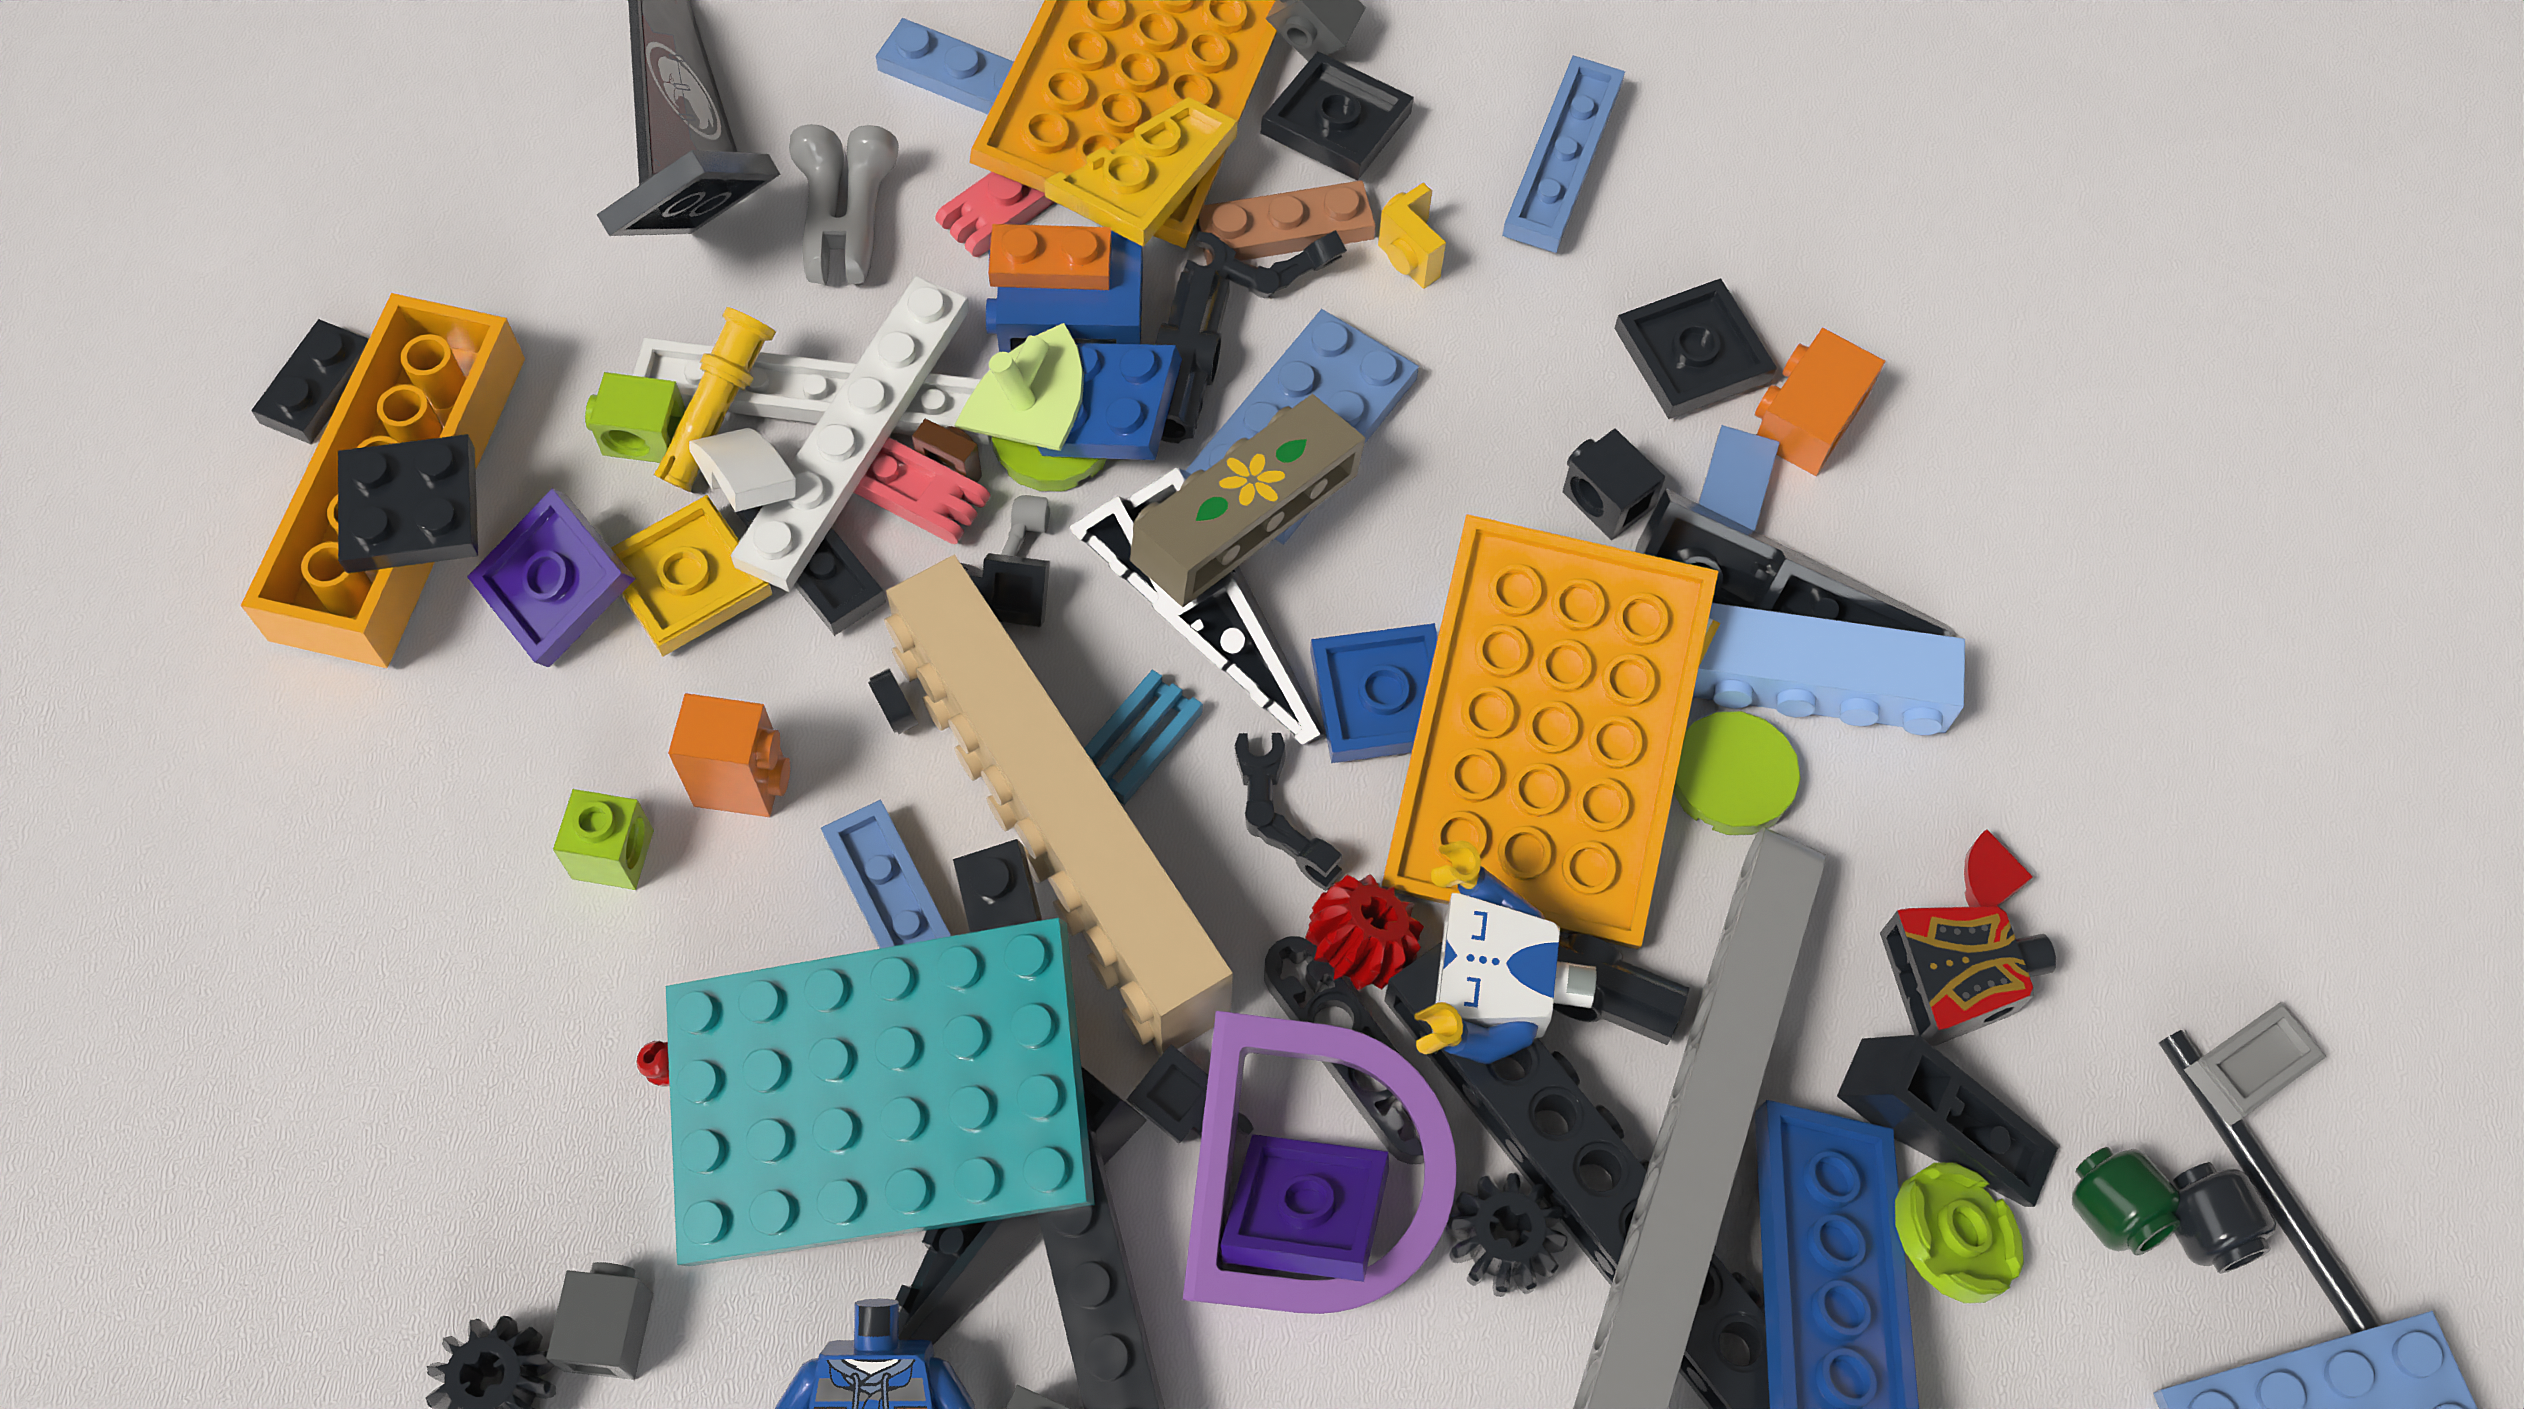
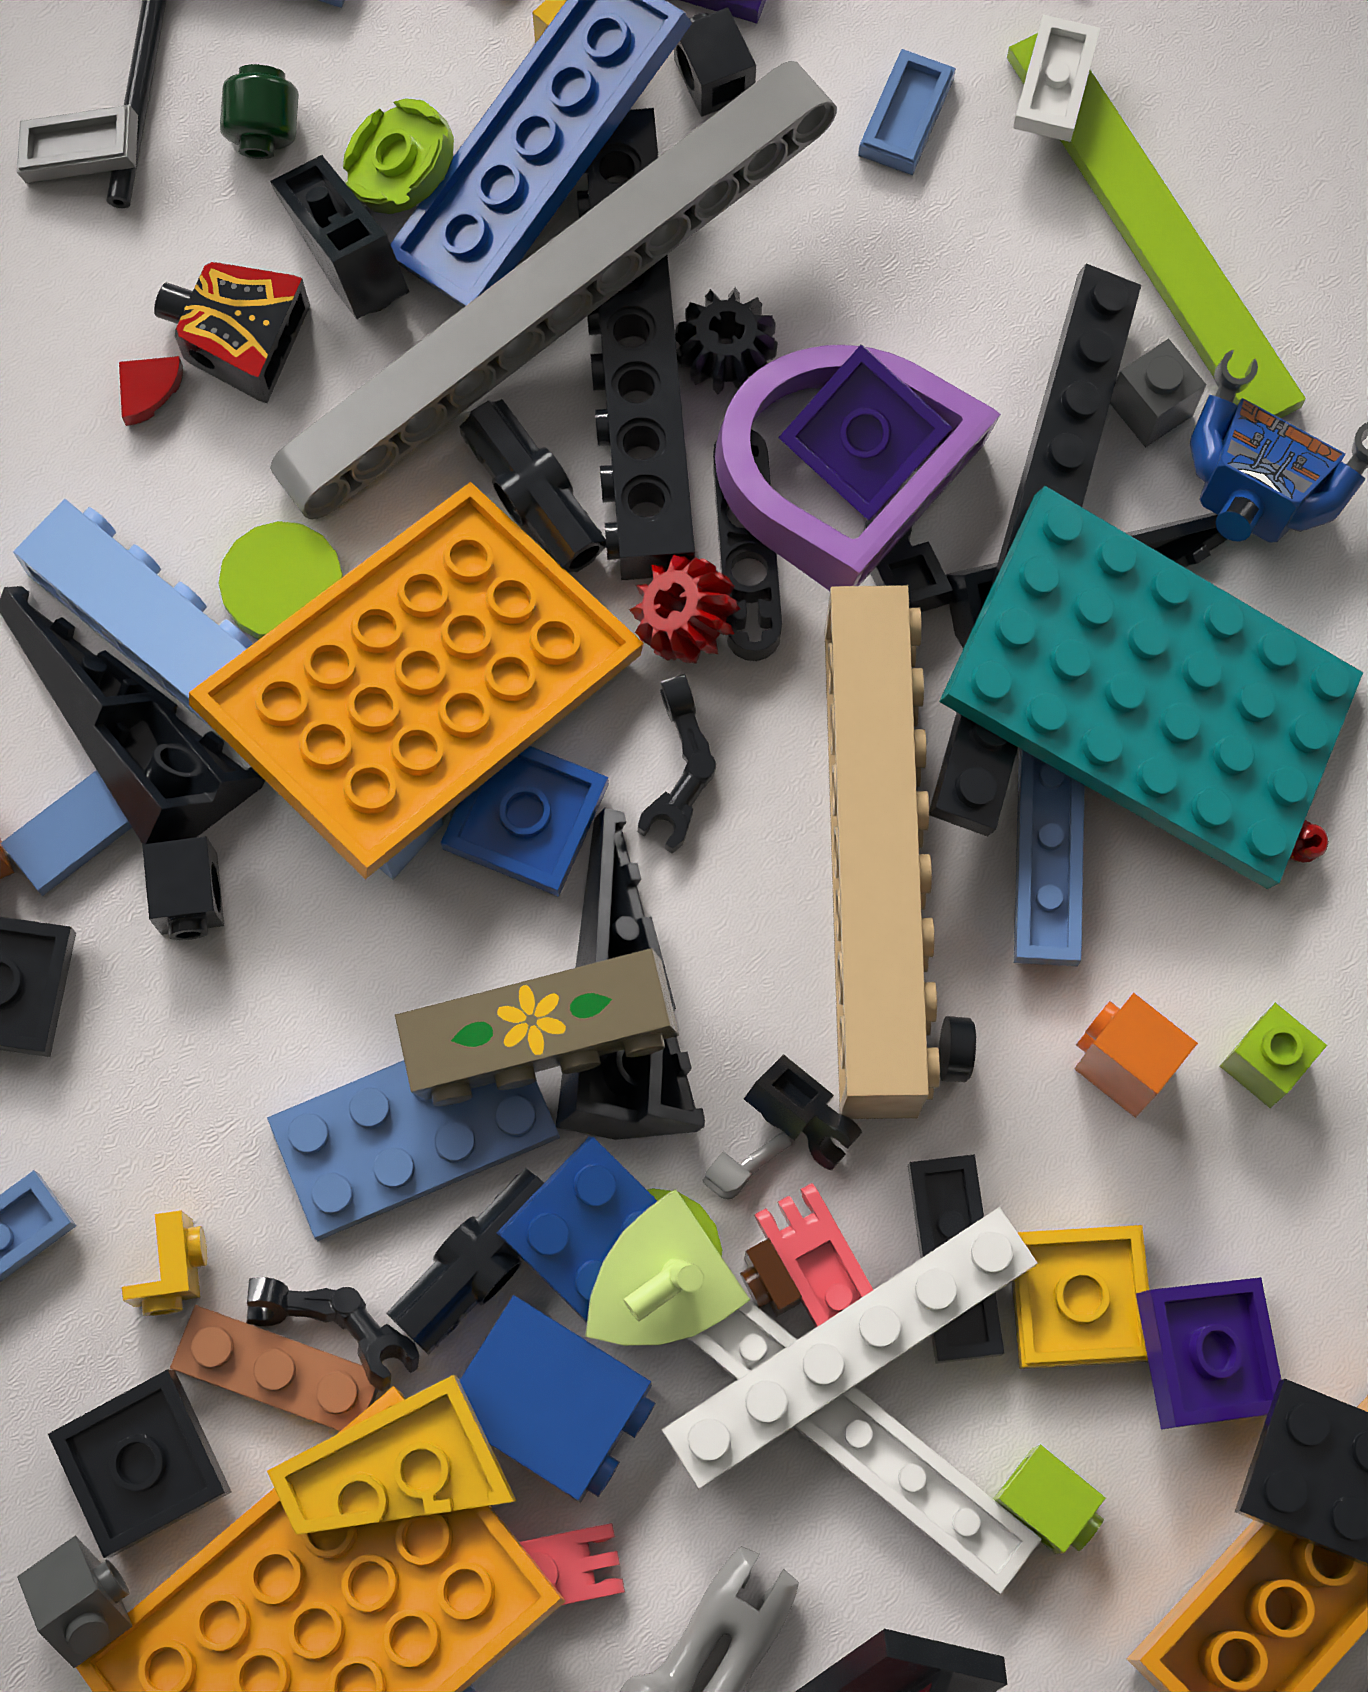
camera: 145 degrees left, 10 degrees up
yellow pin [654,307,776,492] -> none
white slope [689,428,796,512] -> none
orange plate [988,224,1112,290] -> none
dark azure tile [1084,669,1203,806] -> none
torso [1414,840,1596,1064] -> none
black head [2173,1162,2276,1274] -> none

